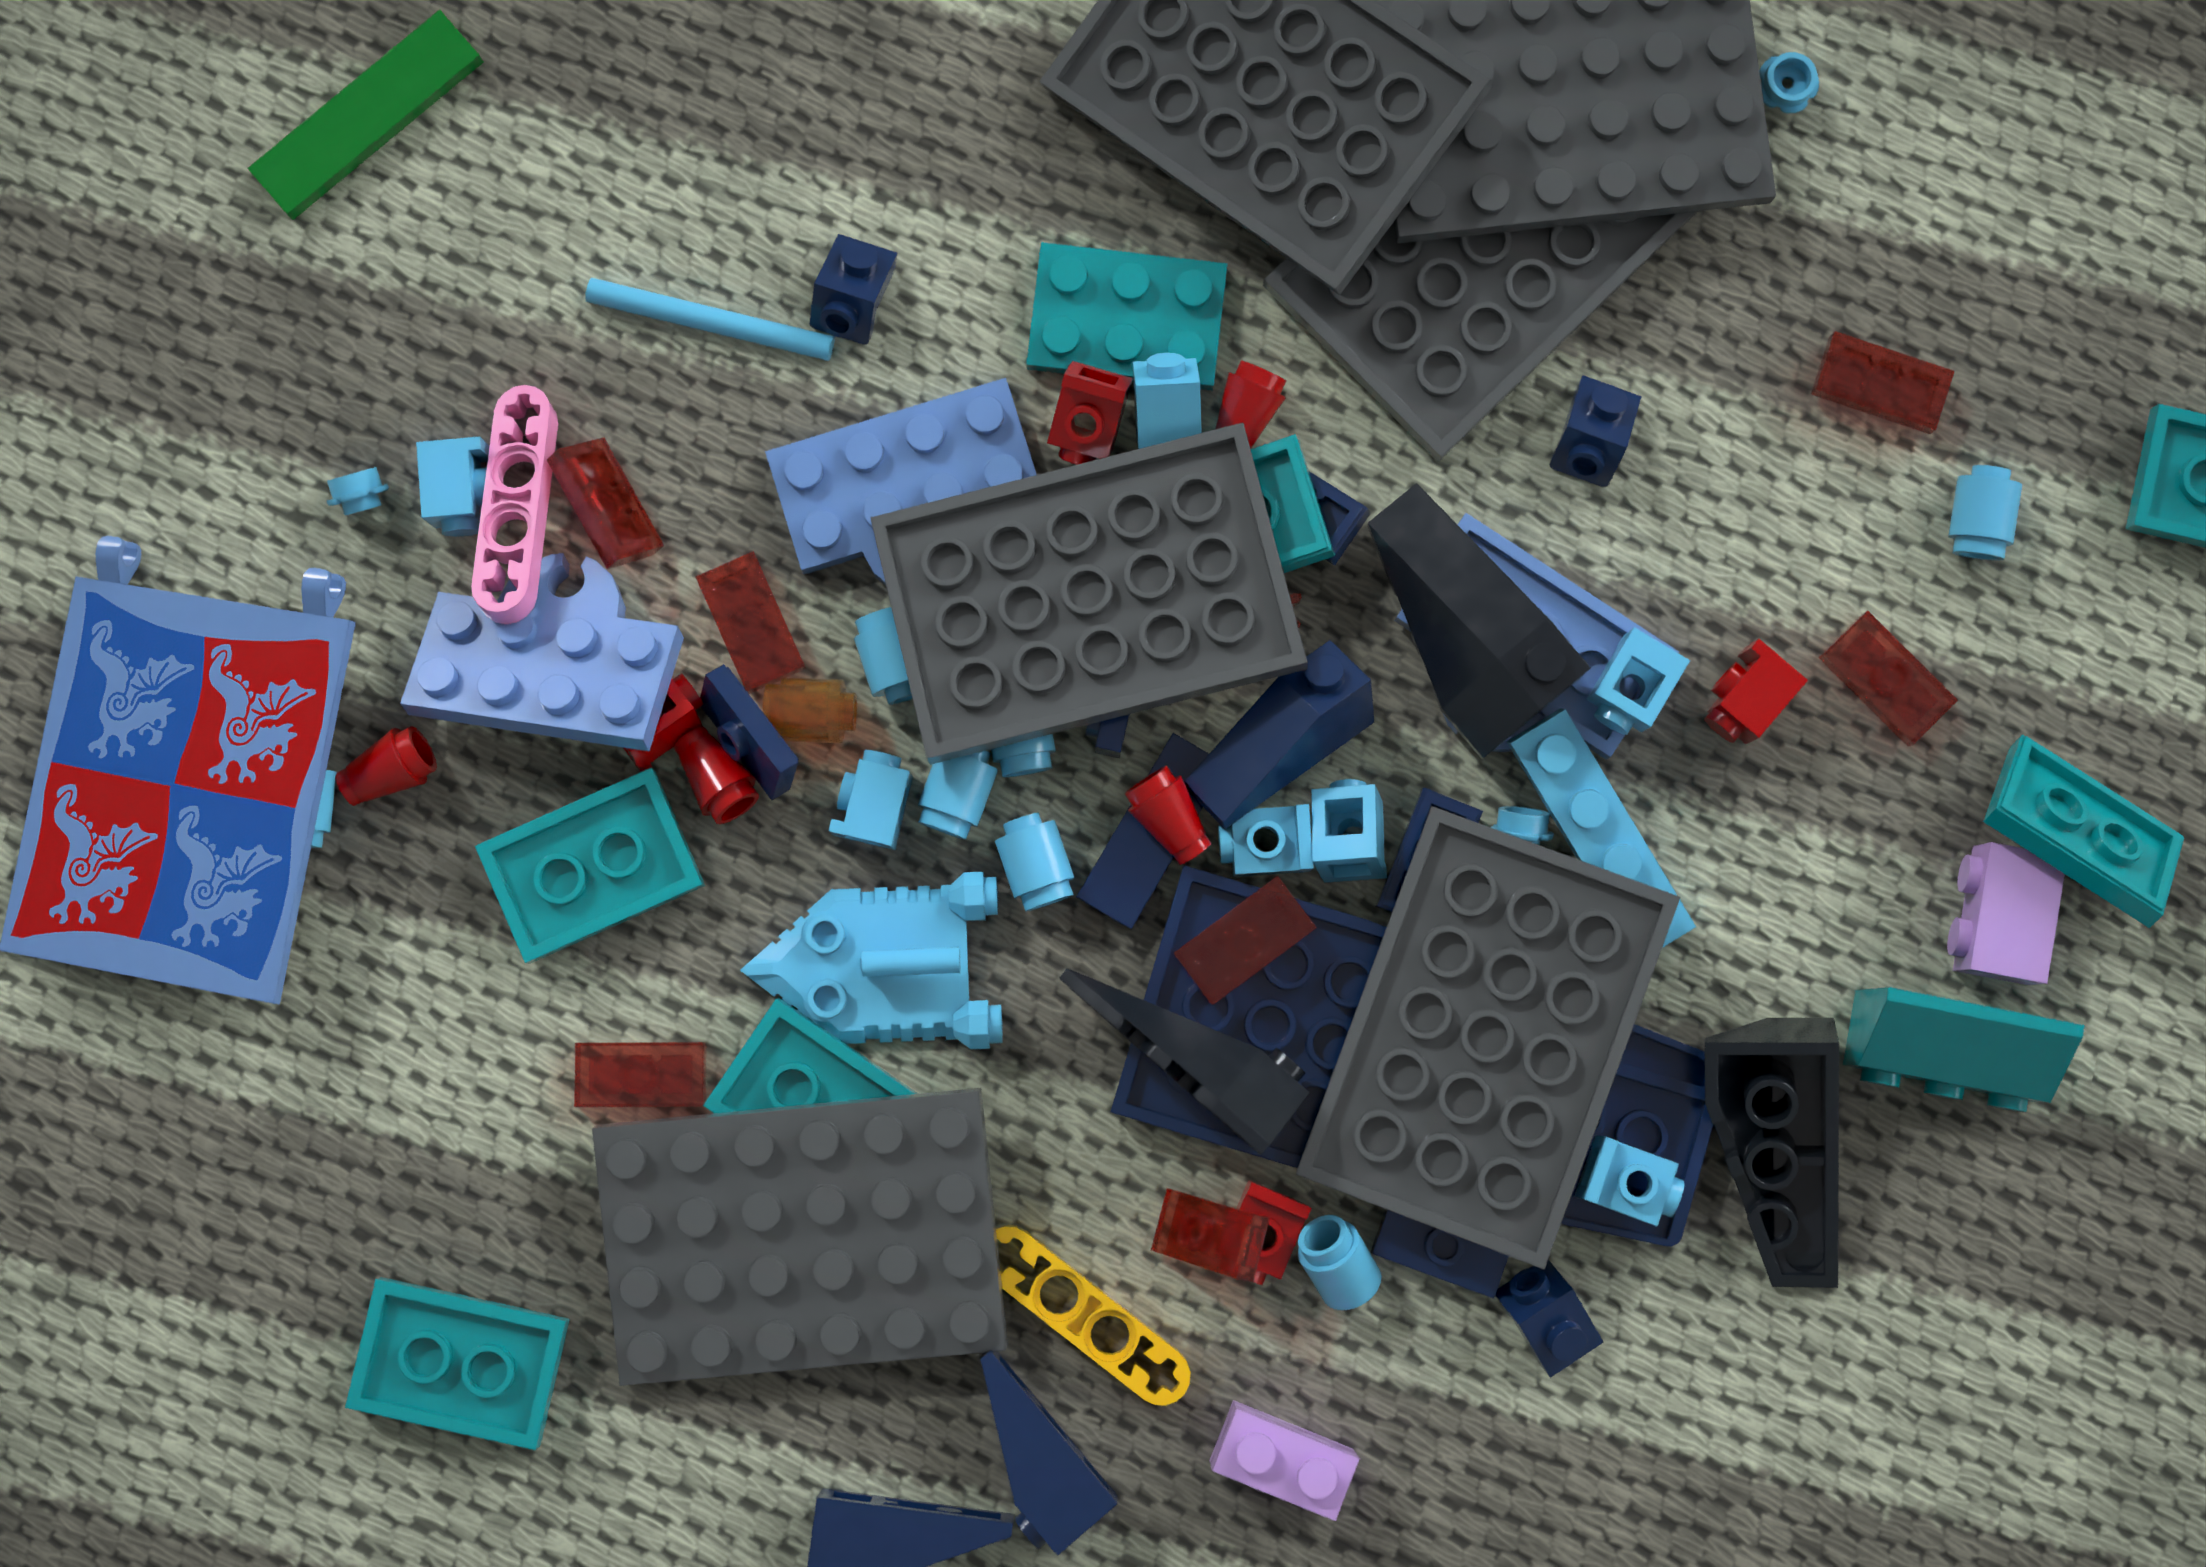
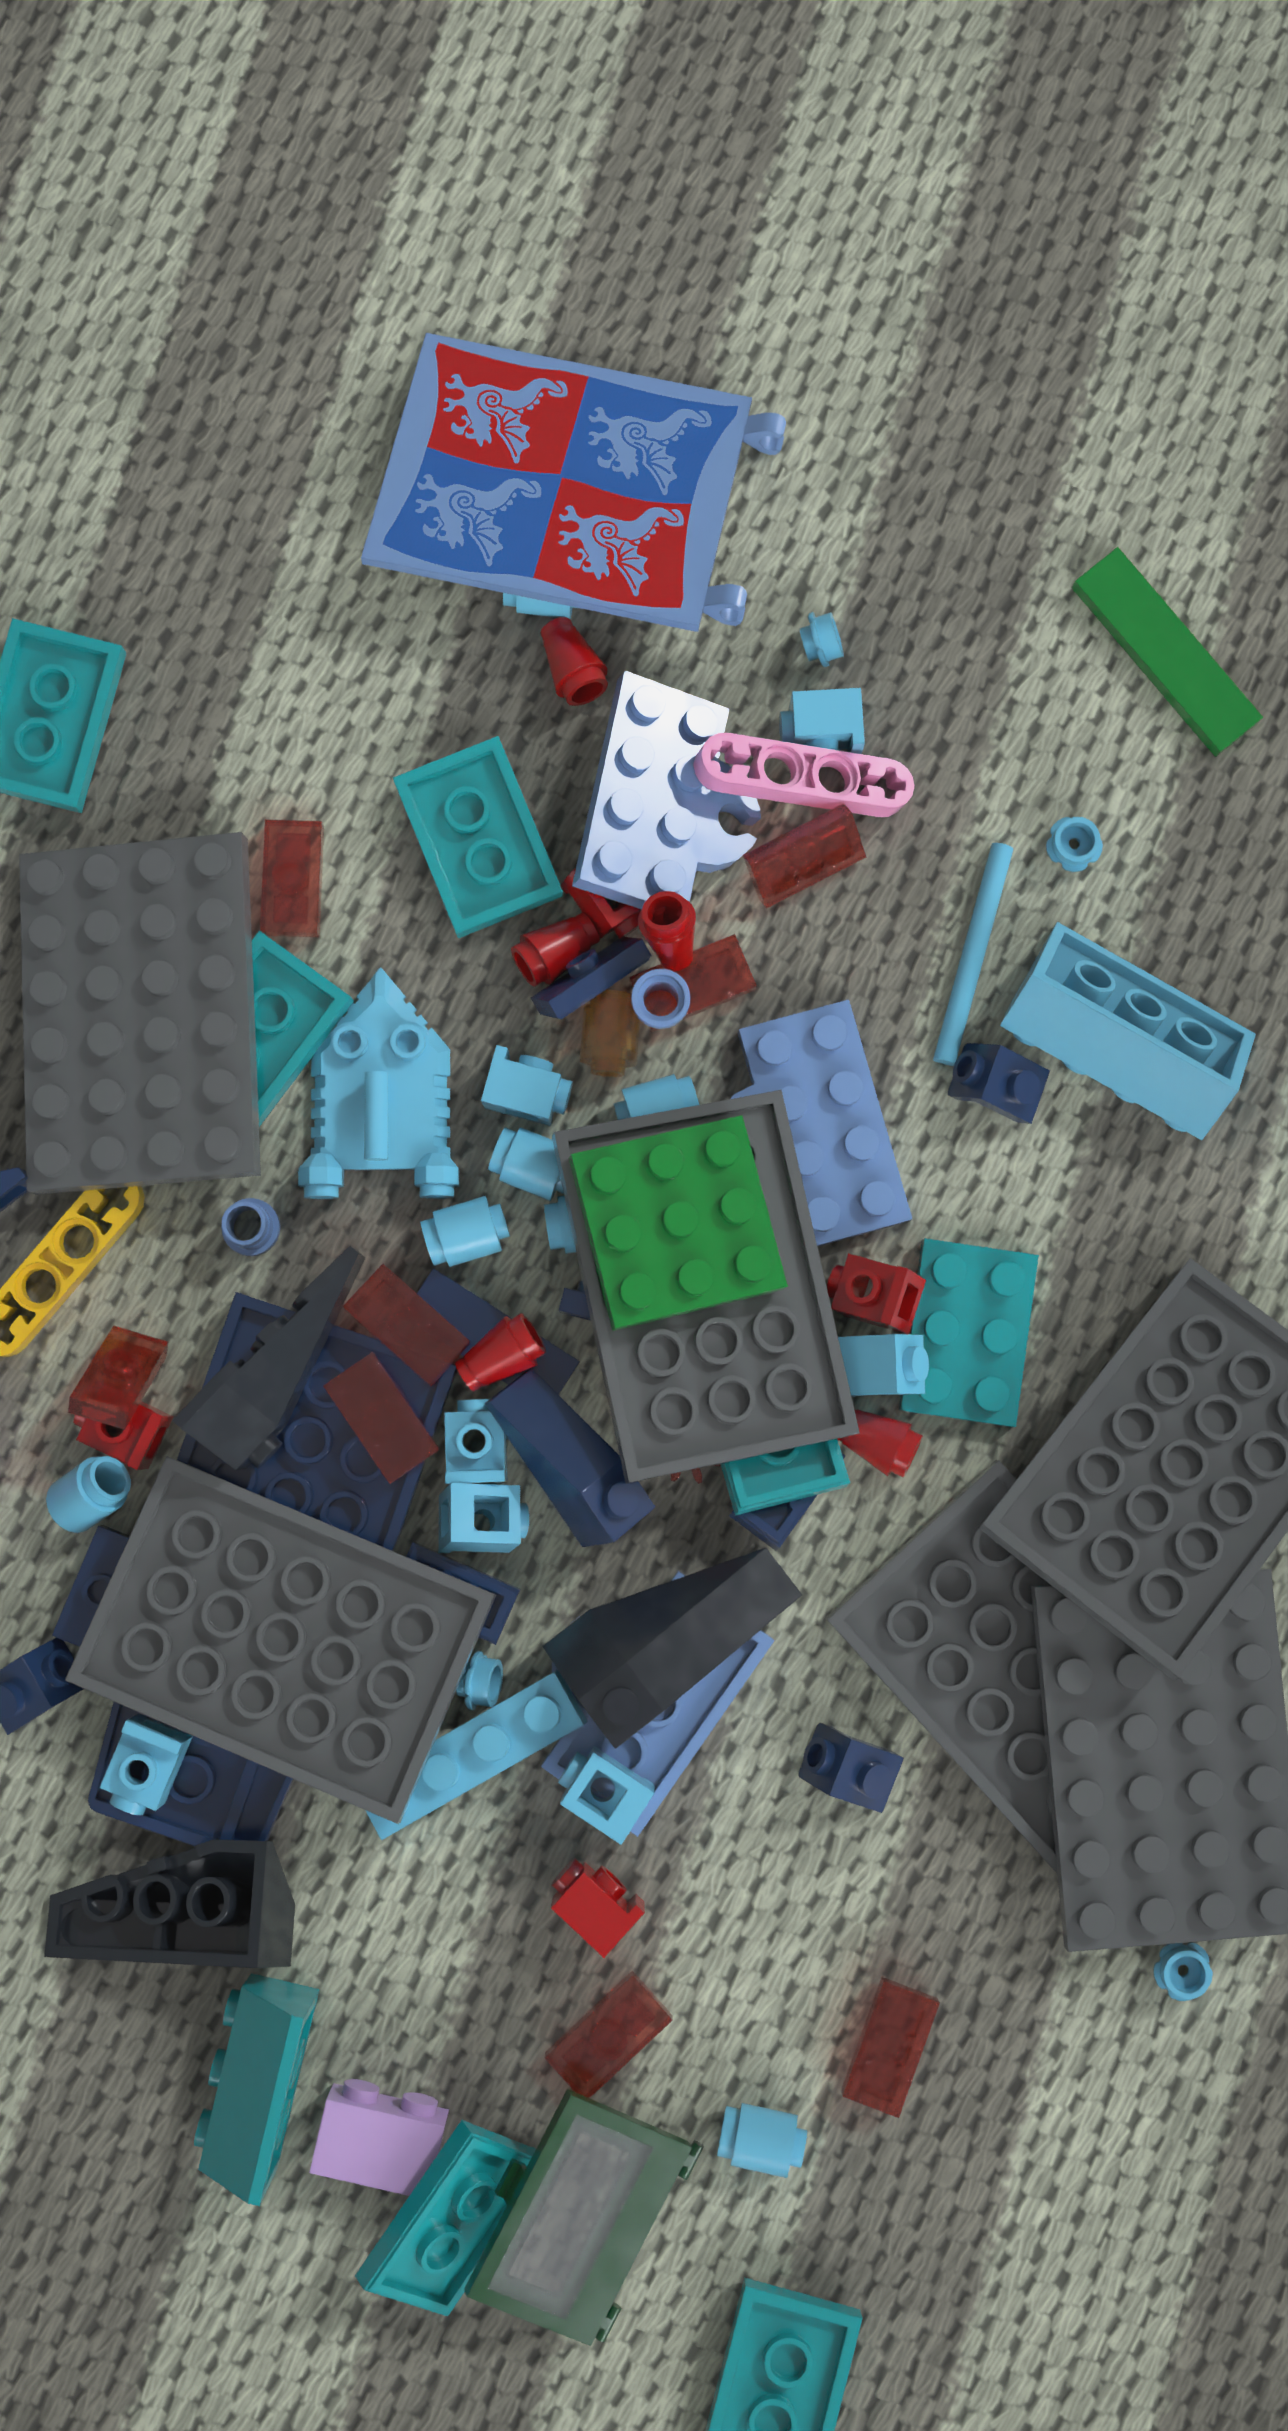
camera: 90 degrees right, 0 degrees up
none -> medium blue piece [221,1198,280,1256]
none -> clear red plate [343,1264,470,1387]
none -> piece [464,2089,704,2346]
none -> green plate [568,1115,788,1331]
none -> medium blue piece [632,969,690,1029]
none -> red cone [638,891,696,971]
none -> medium azure slope [1000,922,1256,1140]
none -> medium azure plate [1046,817,1103,872]

